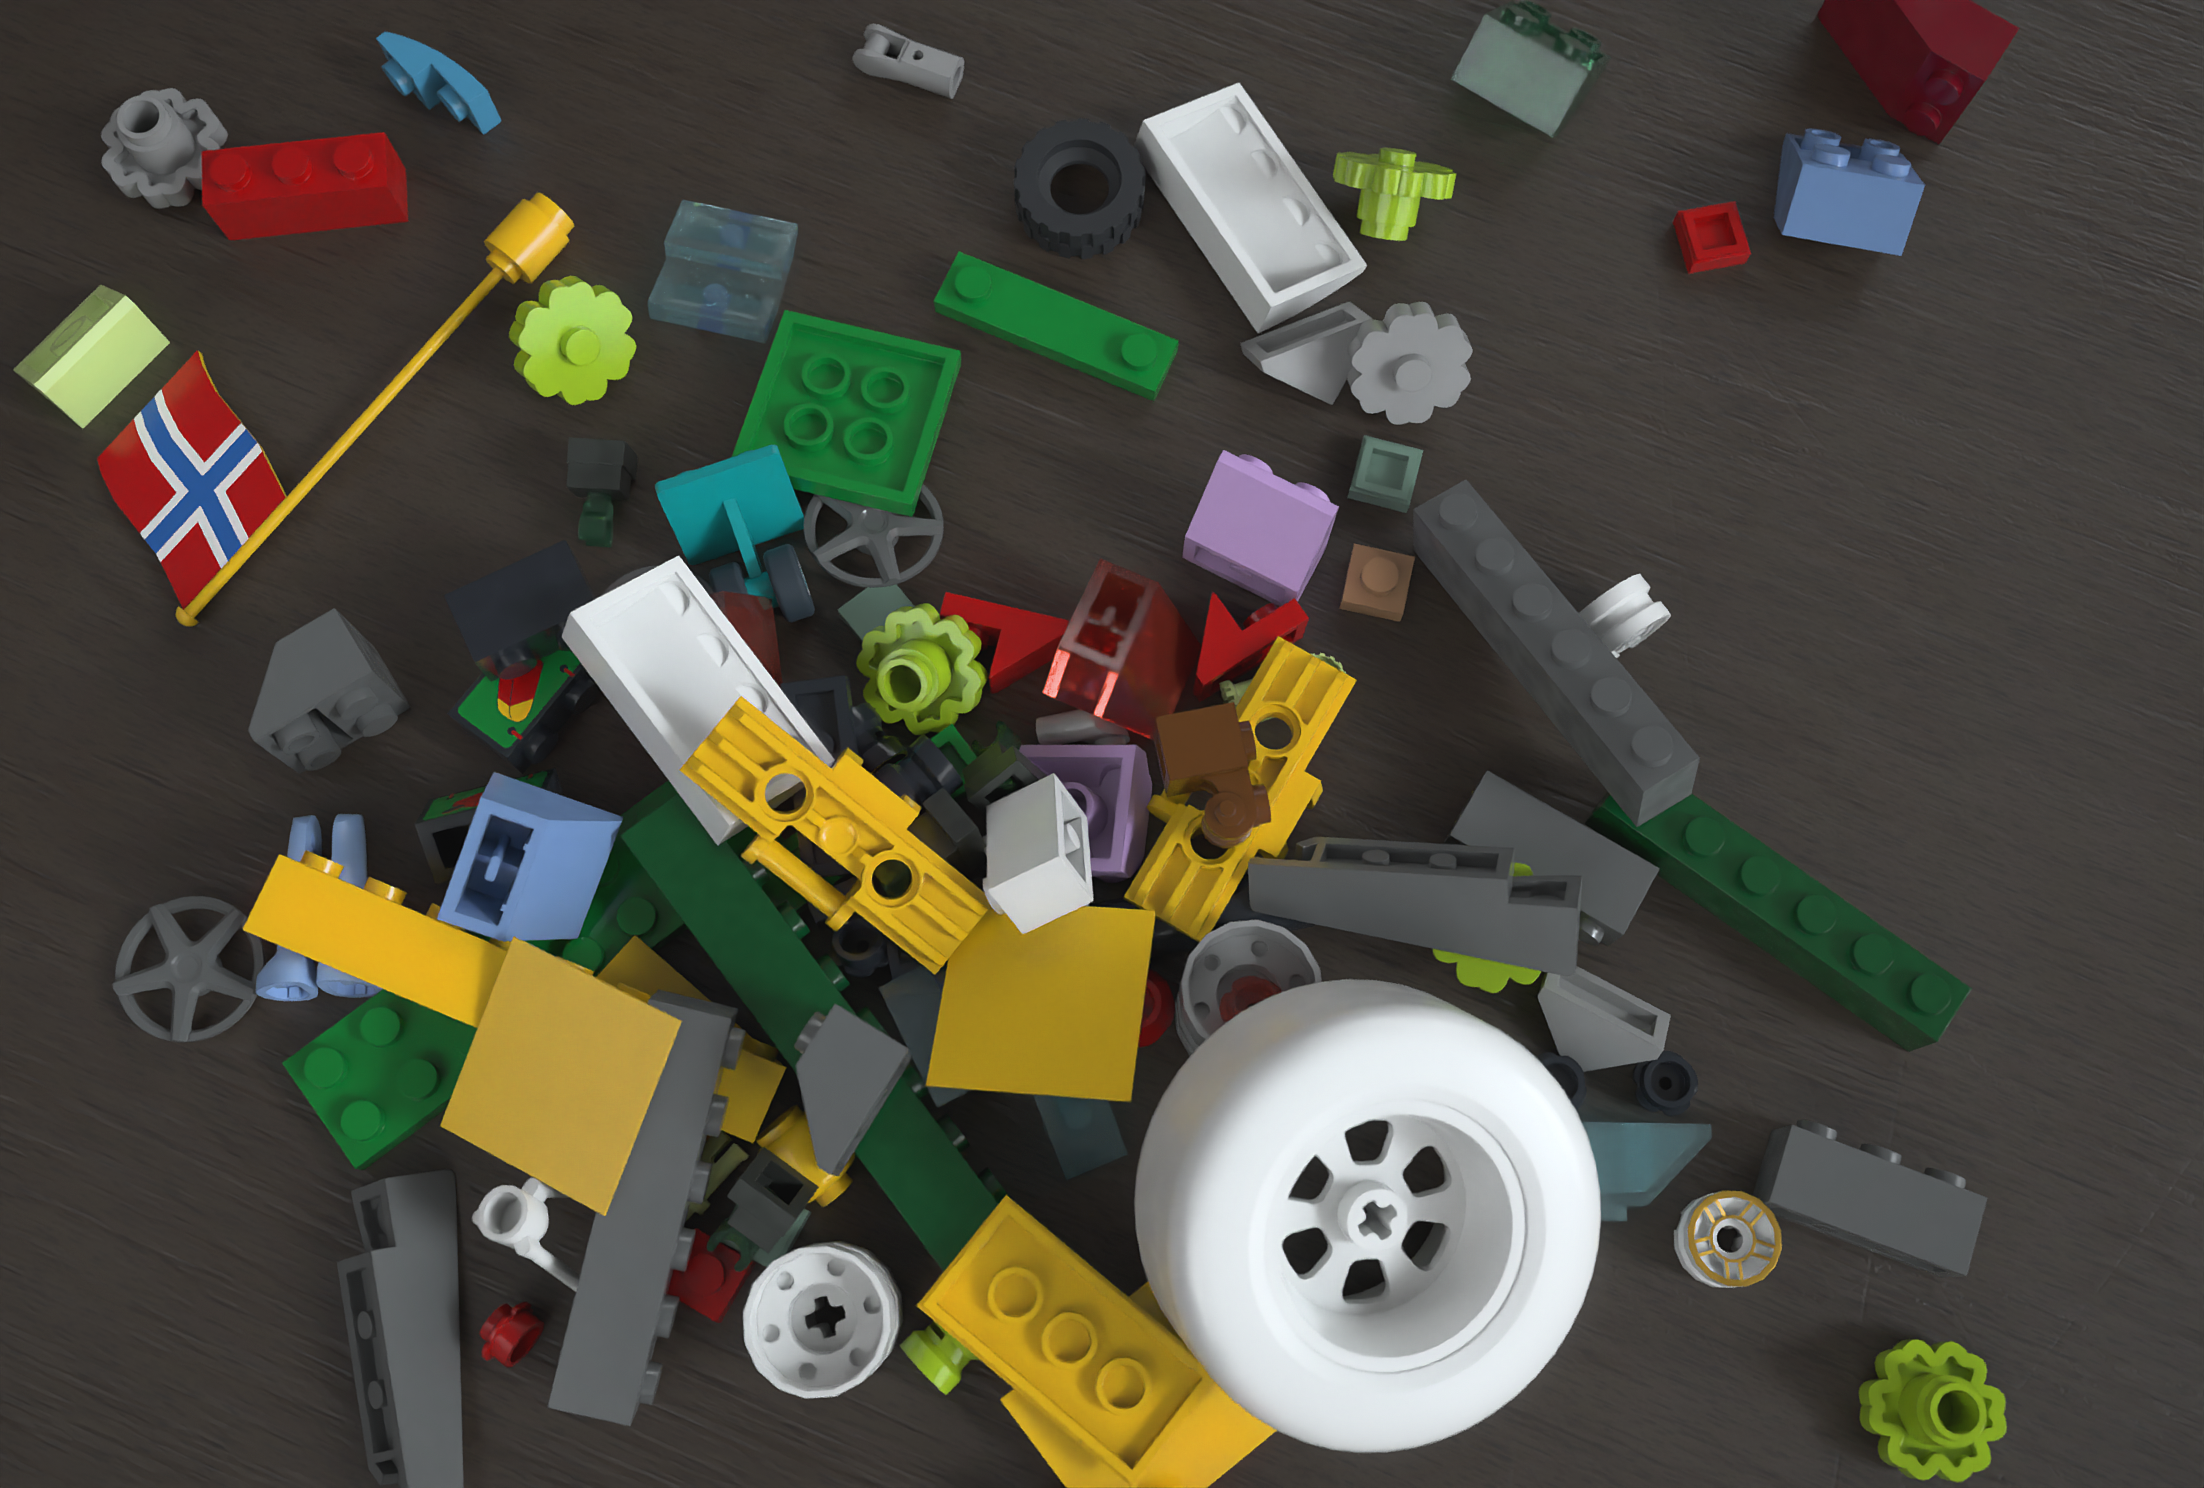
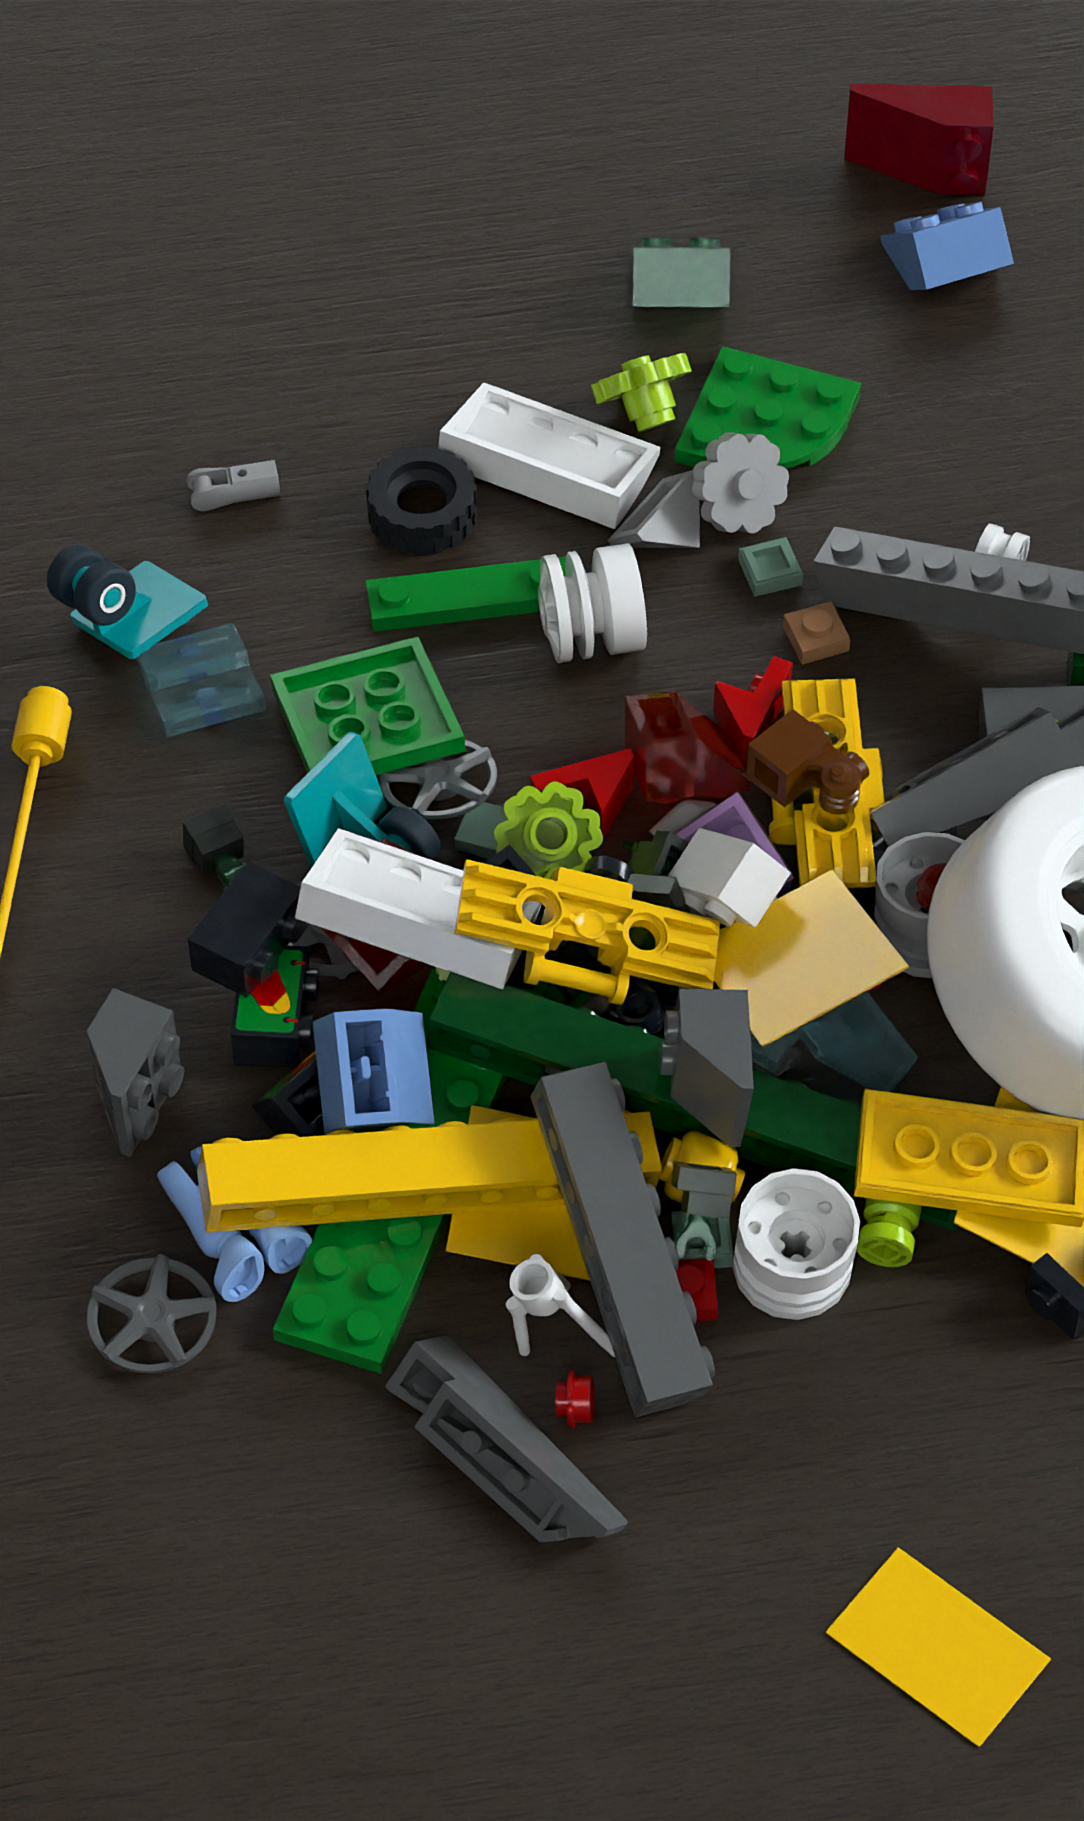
camera: 30 degrees left, 20 degrees down
yellow piece [440,937,682,1216] -> none
lime plant [509,276,636,405] -> none
lavender slope [1182,450,1339,607] -> none
red tile [1673,201,1751,274] -> none
none -> plate [47,544,208,659]
none -> white wheel [538,543,647,663]
none -> green plate [675,346,861,469]

